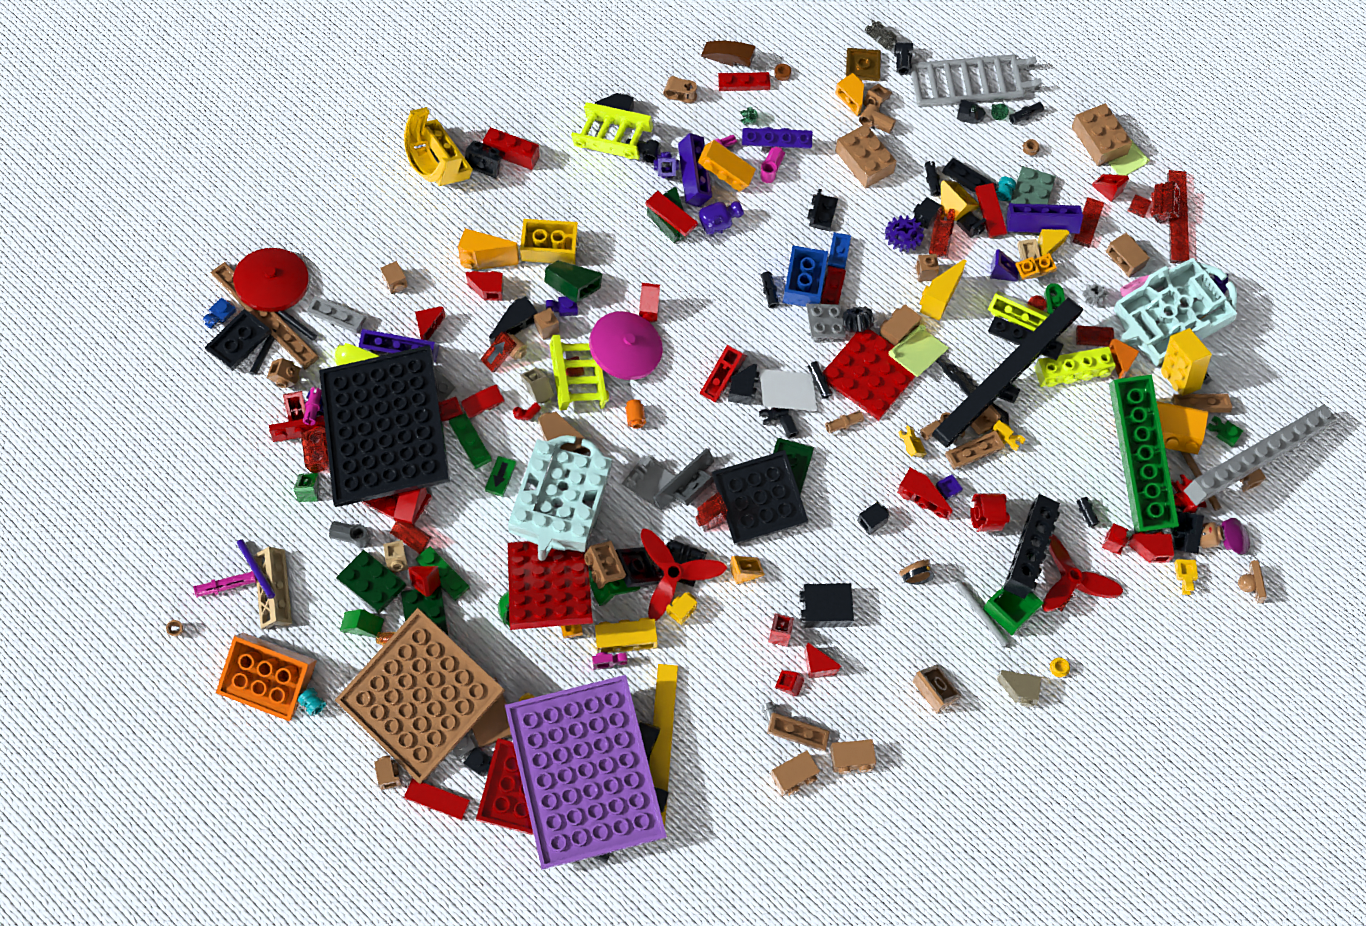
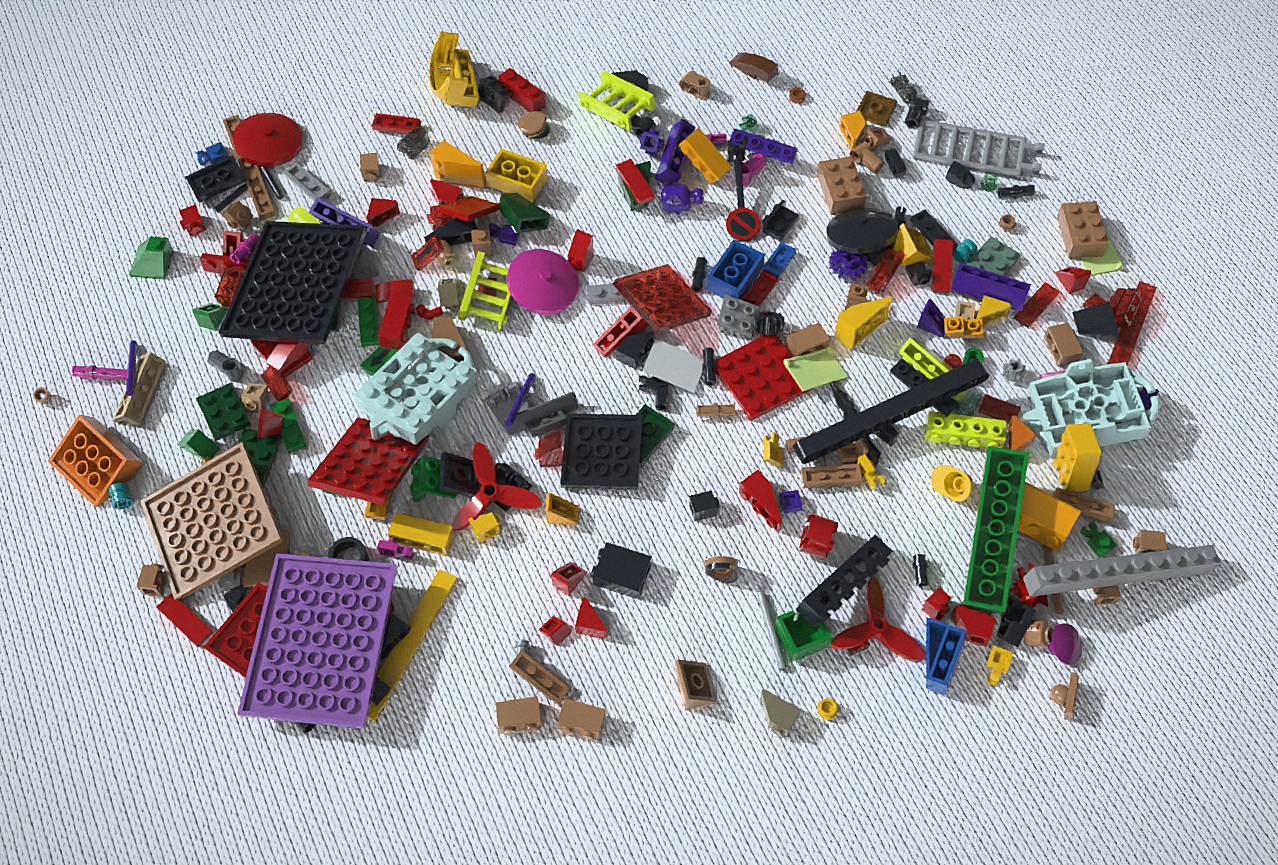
camera: 25 degrees right, 5 degrees down
medium nougat bracket [584,541,626,589] -> none
orange brick [625,399,646,429] -> none
red plate [718,72,771,91] -> none
none -> slope [129,236,174,279]
none -> red brick [179,204,206,236]
none -> black tyre [328,537,369,561]
none -> red plate [372,113,422,137]
none -> red brick [378,294,416,349]
none -> clear smoke piece [397,127,429,160]
none -> clear red brick [427,204,453,231]
none -> red tile [439,196,499,221]
none -> dark purple bar [505,373,536,427]
none -> medium nougat piece [518,111,550,139]
none -> light grey hinge [587,280,639,305]
none -> clear red plate [613,264,712,333]
none -> black piece [725,139,761,241]
none -> black dish [826,208,898,254]
none -> black beam [884,148,906,178]
none -> blue wedge [926,617,967,696]
none -> yellow piece [931,464,976,502]
none -> clear light blue cone [956,393,981,416]
none -> black slope [1072,301,1120,339]
none -> medium nougat brick [1132,529,1167,554]

